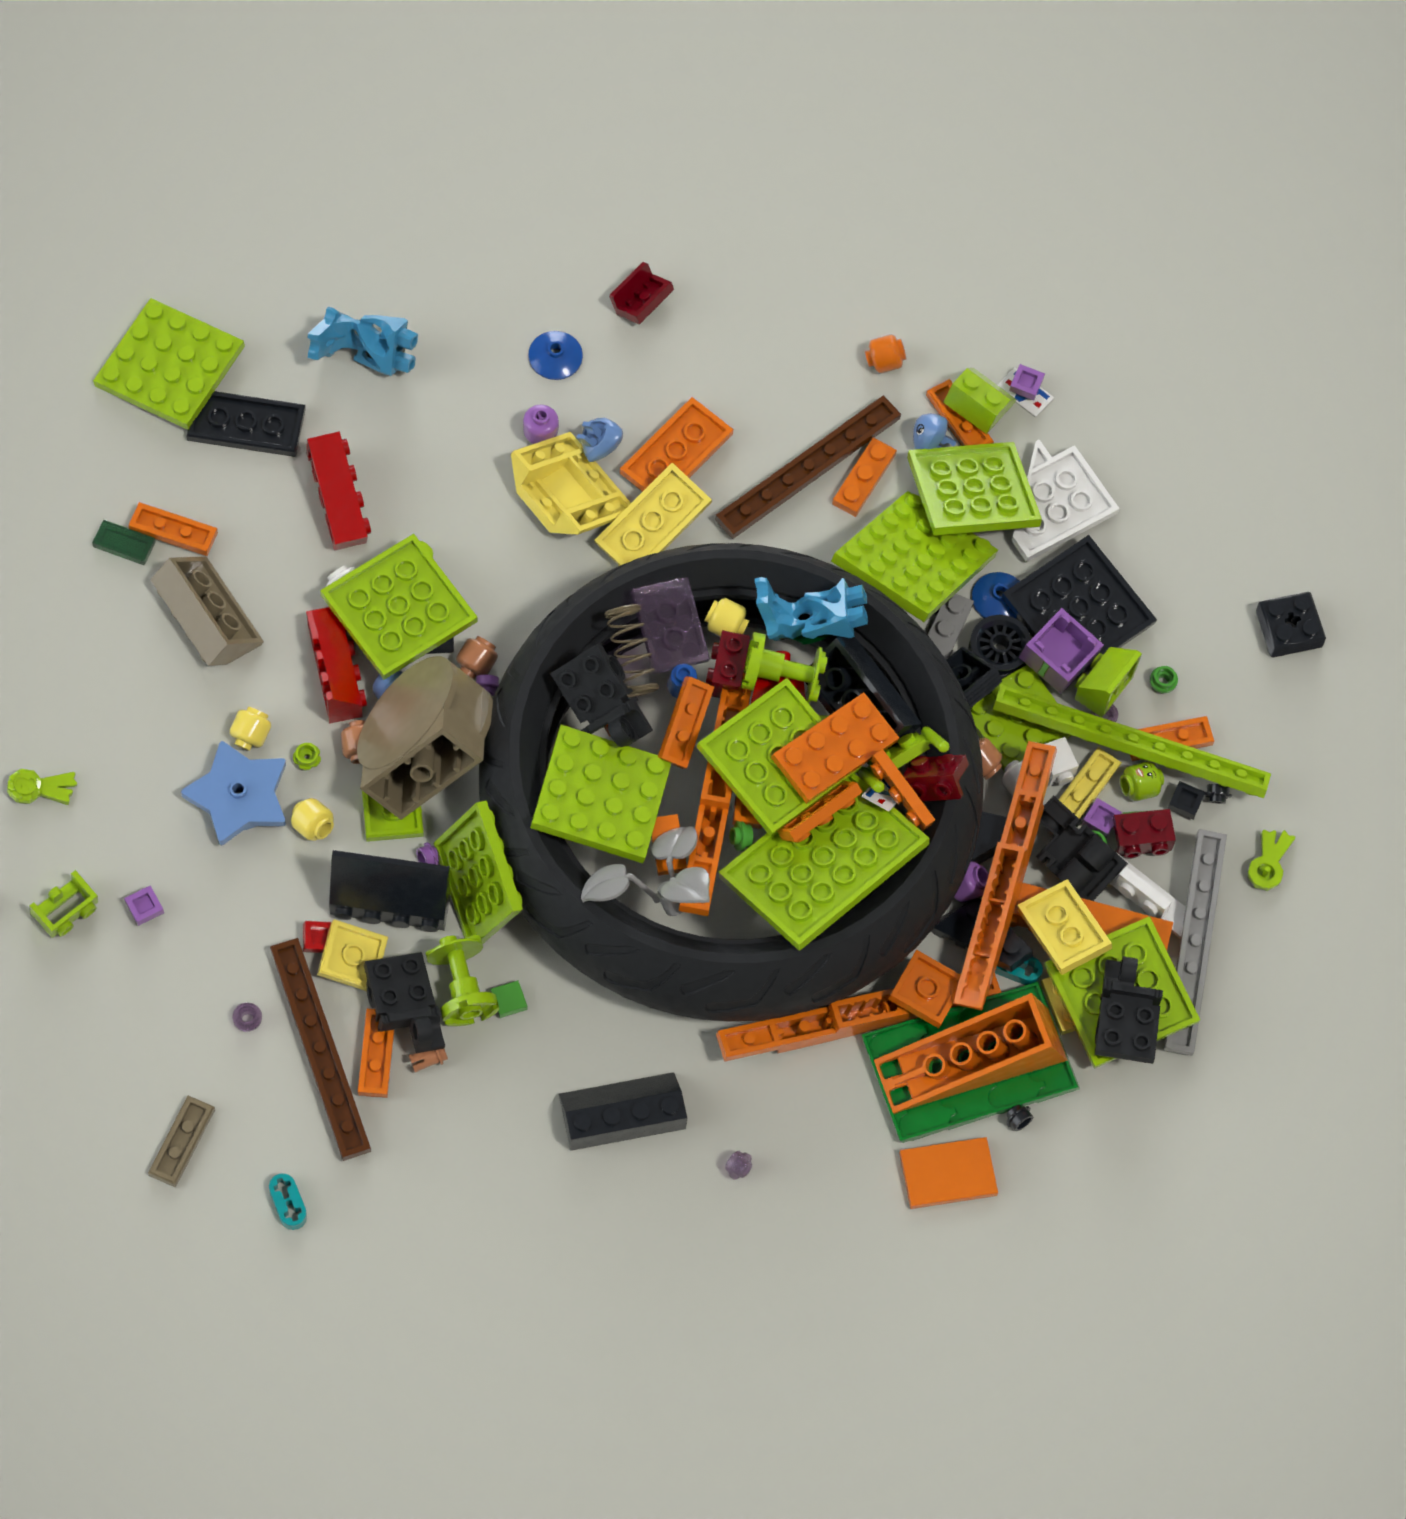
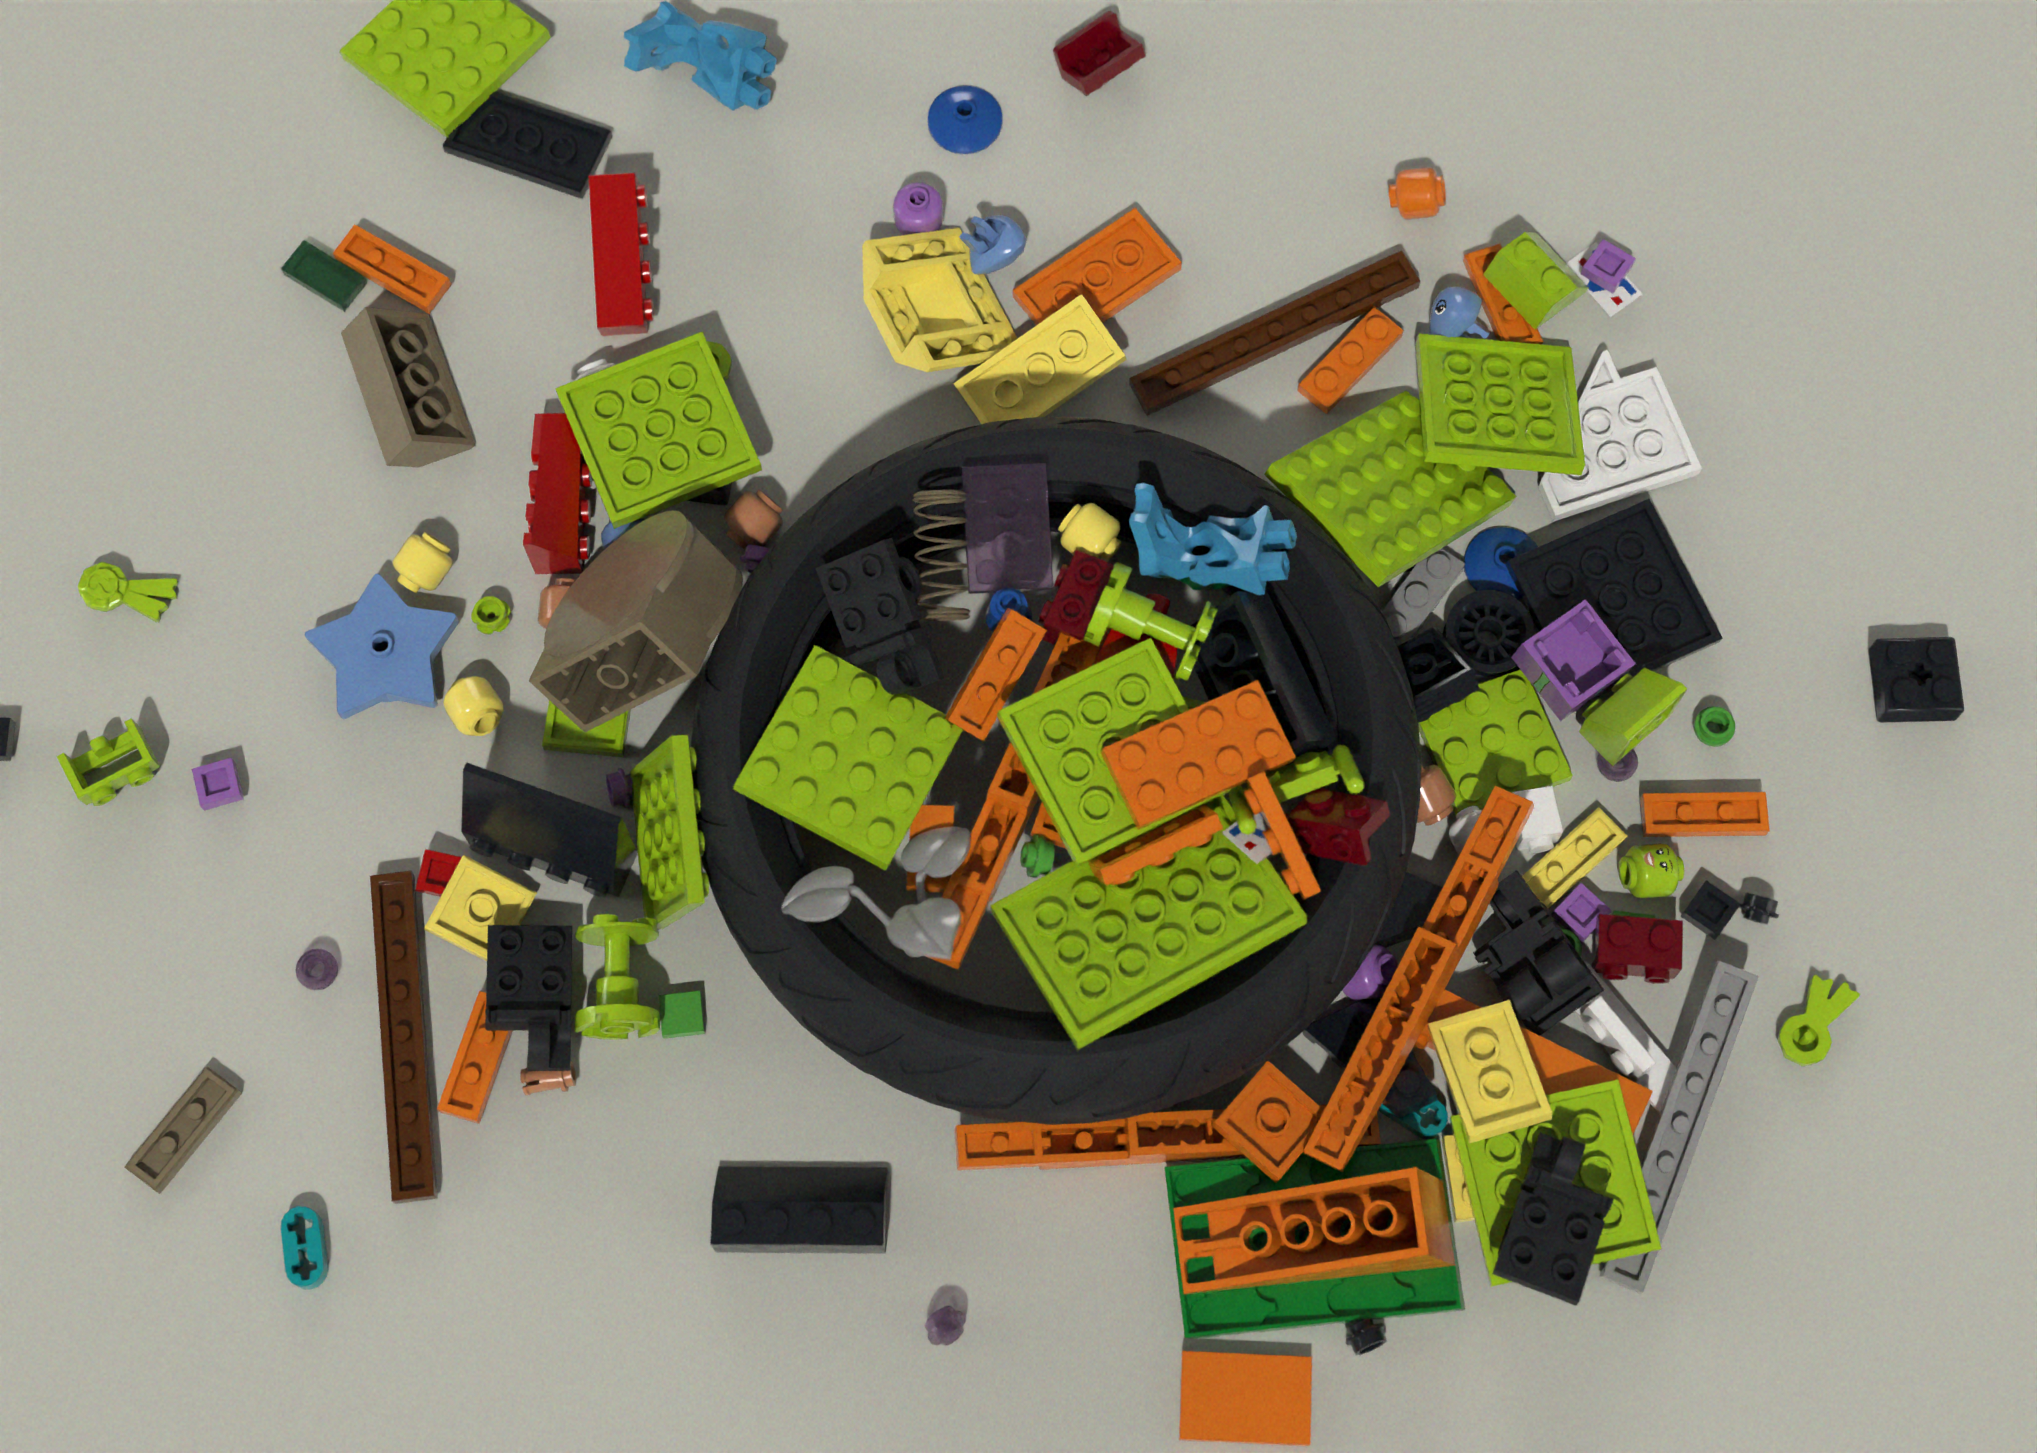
camera: 20 degrees right, 5 degrees up
lime plate [993,685,1271,798] -> none

